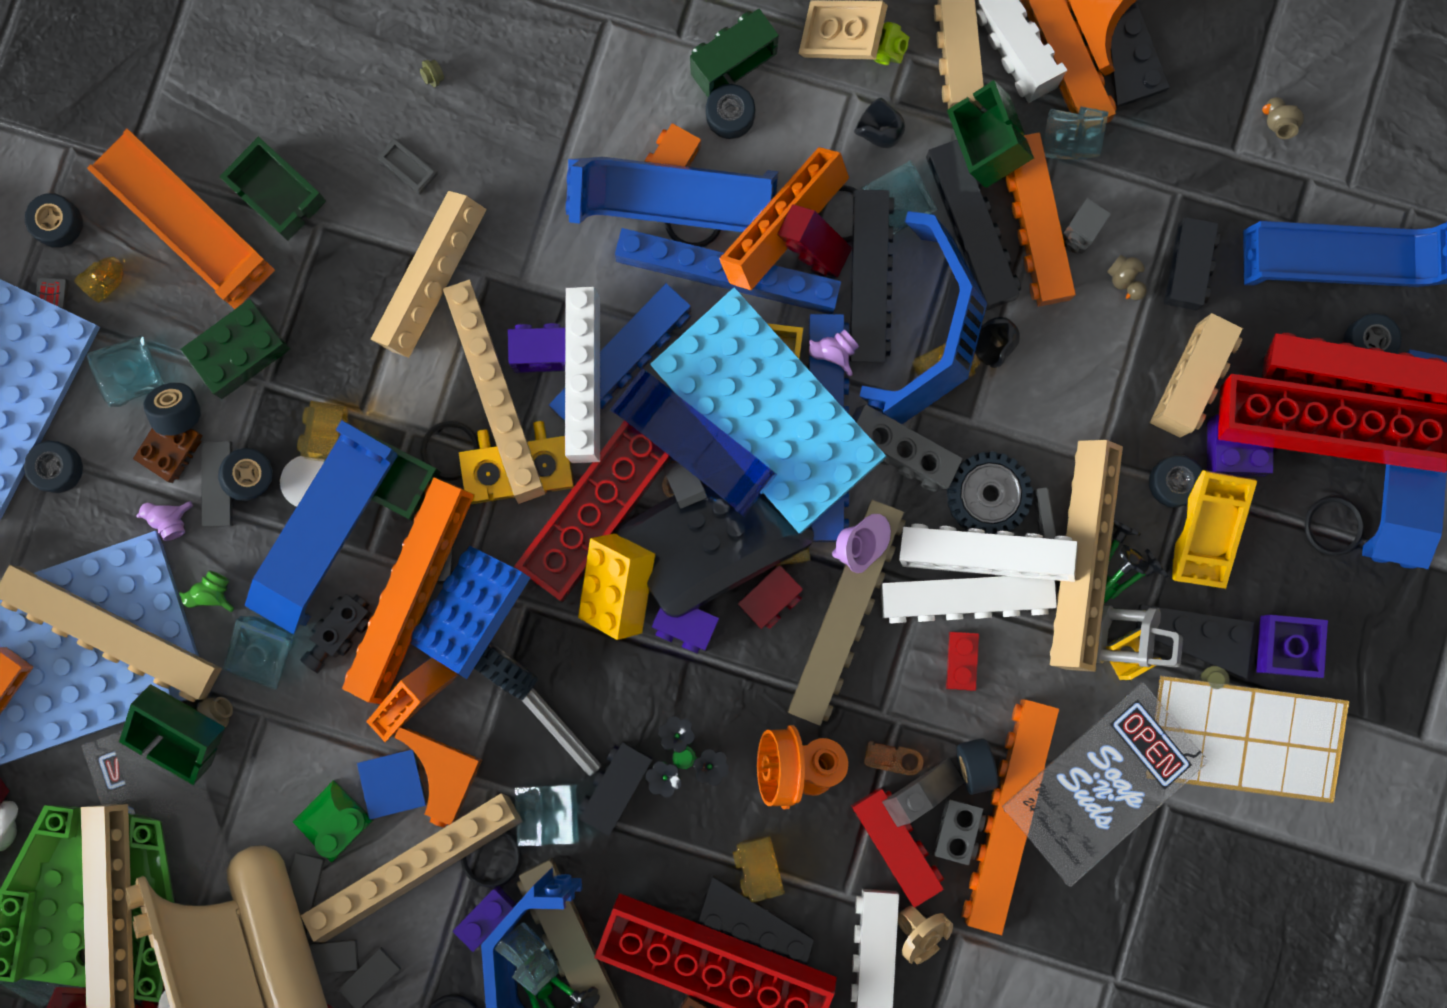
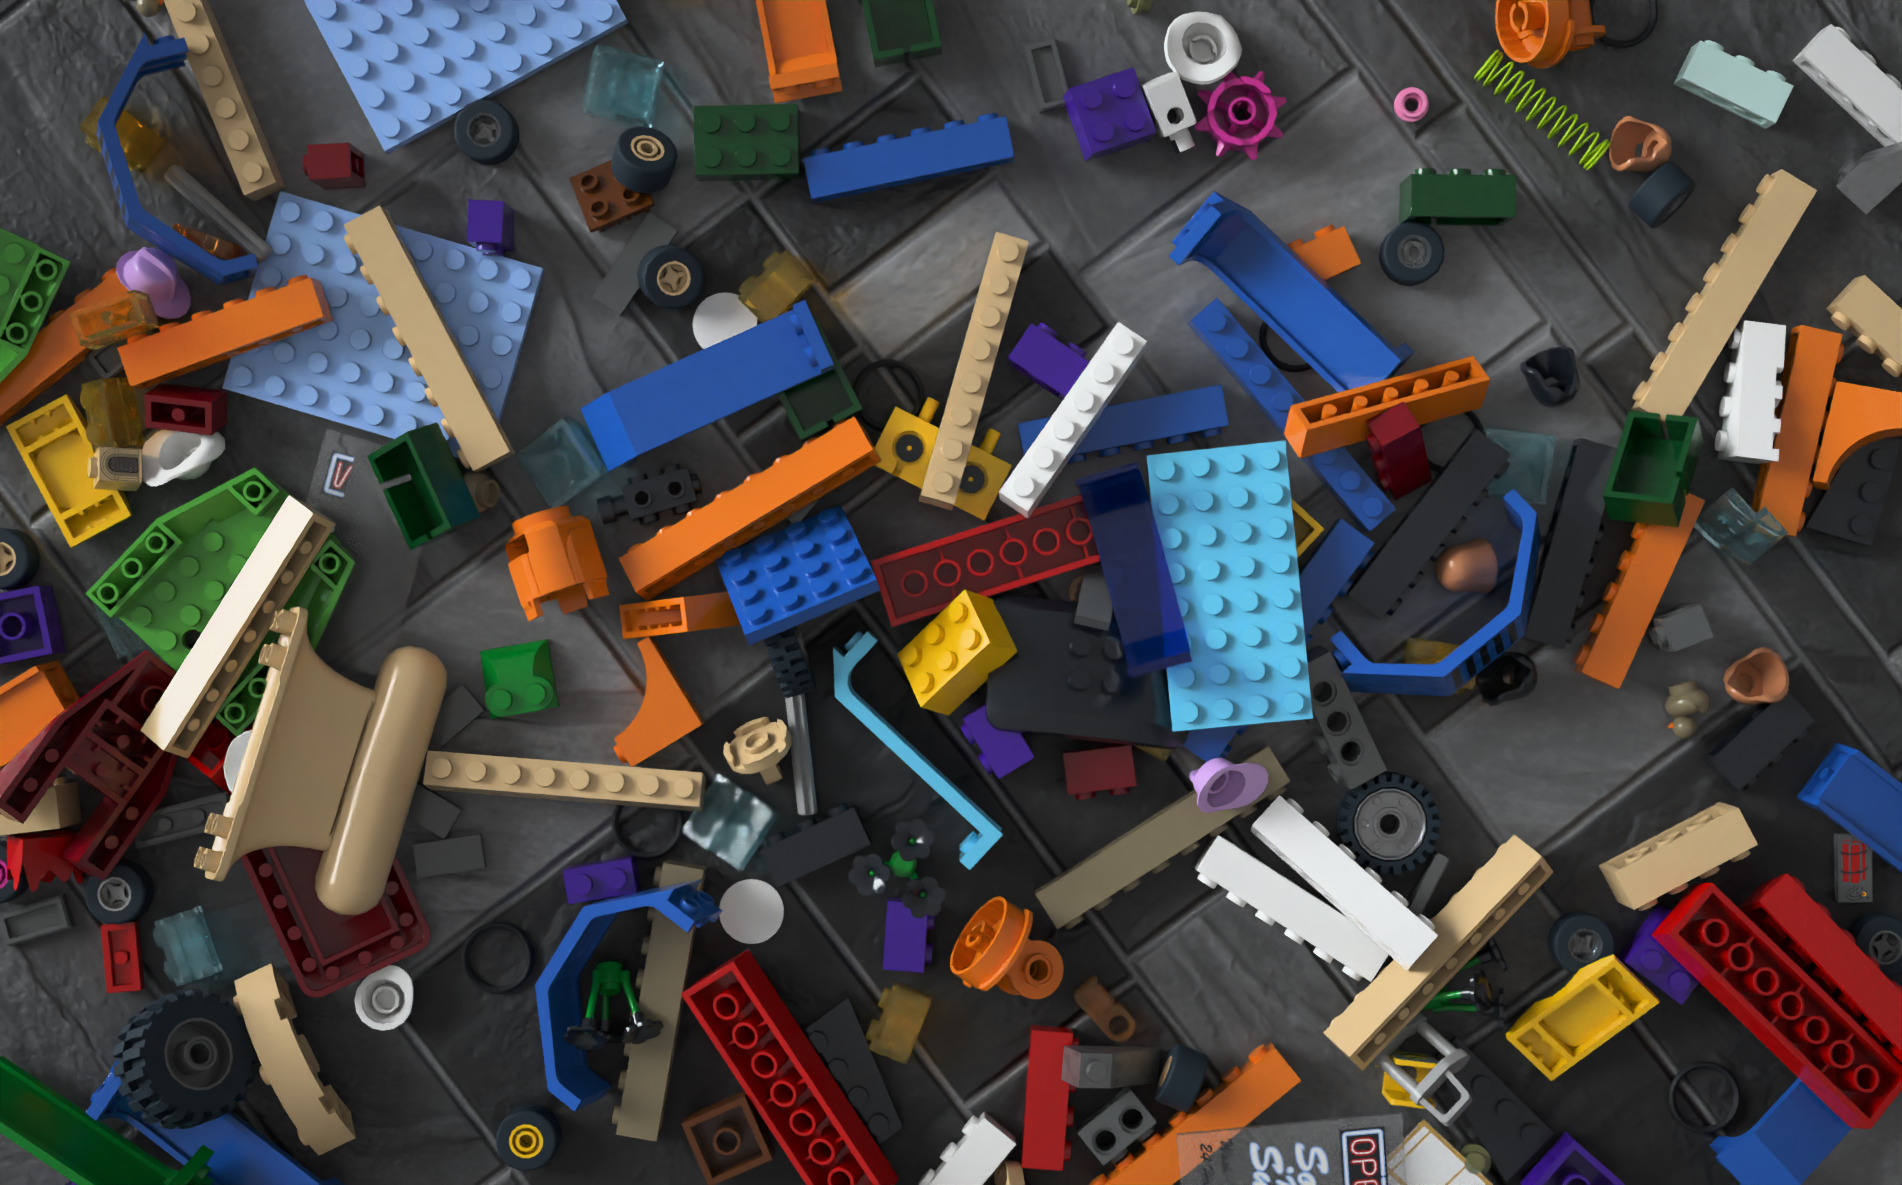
camera: 35 degrees right, 5 degrees up
lavender animal [136,501,193,541] -> none
bright green animal [179,570,235,612] -> none
blue tile [357,750,427,819] -> none
tan brick [371,191,487,358] -> none
clear light blue slope [495,922,560,995] -> none
tan plate [798,1,888,60] -> none
lavender animal [809,330,859,377] -> none
lime brick [873,22,910,65] -> none
red plate [946,632,979,691] -> none
none -> dark purple brick [467,199,515,256]
none -> orange piece [505,506,610,622]
none -> white sticker [719,879,784,944]
none -> tan tile [723,717,792,785]
none -> blue brick [803,113,1014,204]
none -> medium azure panel [833,630,1003,870]
none -> dark purple brick [883,897,935,973]
none -> dark purple brick [1062,67,1157,162]
none -> white torso [1140,71,1197,154]
none -> white hat [1164,11,1242,85]
none -> dark pink brick [1194,71,1286,160]
none -> bright pink plate [1394,87,1429,122]
none -> nougat hair [1435,538,1498,594]
none -> nougat hair [1723,647,1789,706]
none -> tile [1834,833,1873,903]

